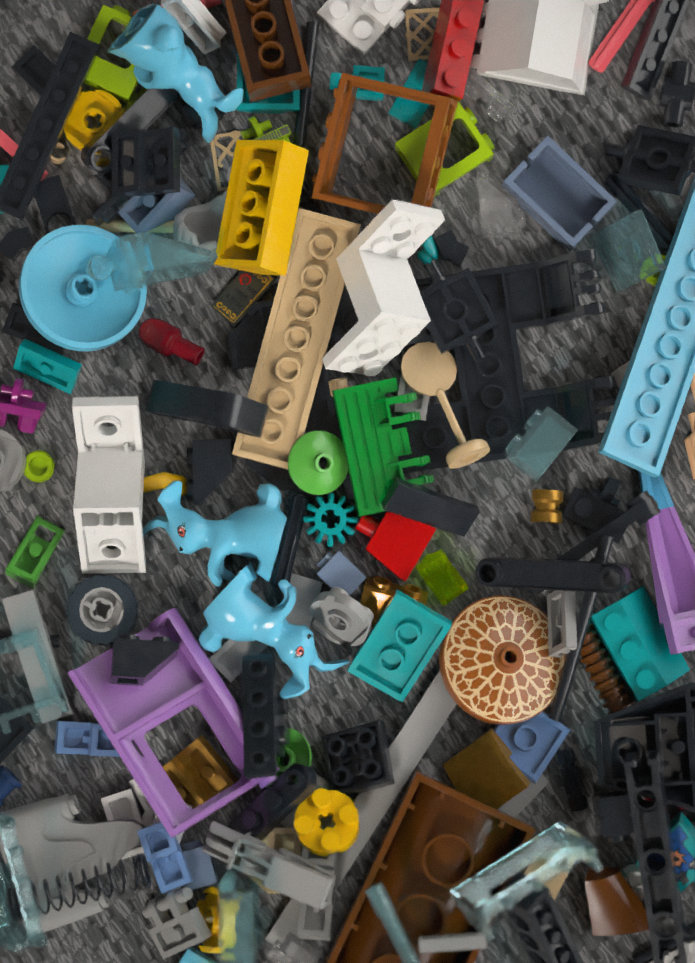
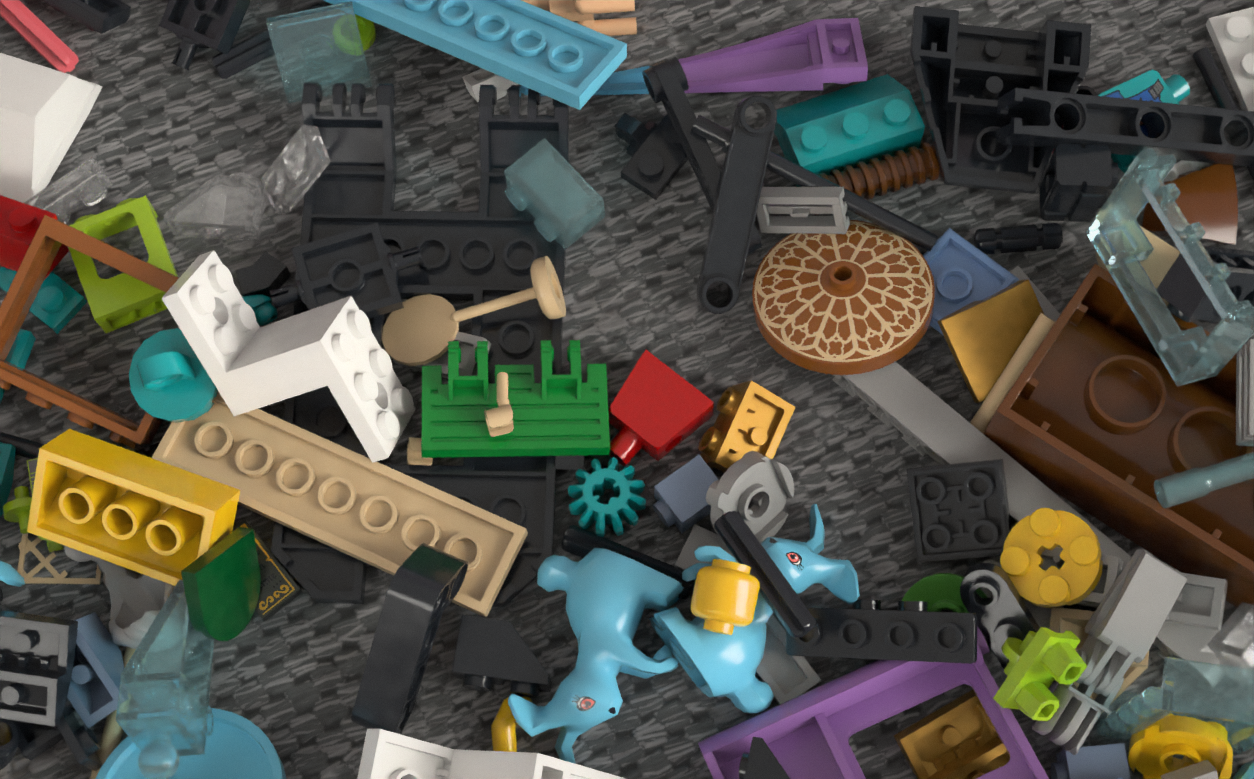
camera: 75 degrees left, 15 degrees down
dark red arm [138,318,205,366] -> none
bright green dish [288,431,348,495] -> none
teal plate [347,590,452,702] -> none
black tile [381,478,480,537] -> none
clear neon green bracket [416,549,469,607] -> none
sand blue piece [501,136,617,253] -> none
pearl gold wheel [530,489,564,524] -> none
none -> teal tile [129,328,218,423]
none -> dark green tile [181,527,261,641]
none -> clear plate [261,125,331,214]
none -> tan hand [484,372,514,437]
none -> yellow head [690,559,760,635]
none -> black axle [714,511,816,638]
none -> tan bar [970,313,1056,434]
none -> lime hips [993,627,1087,721]

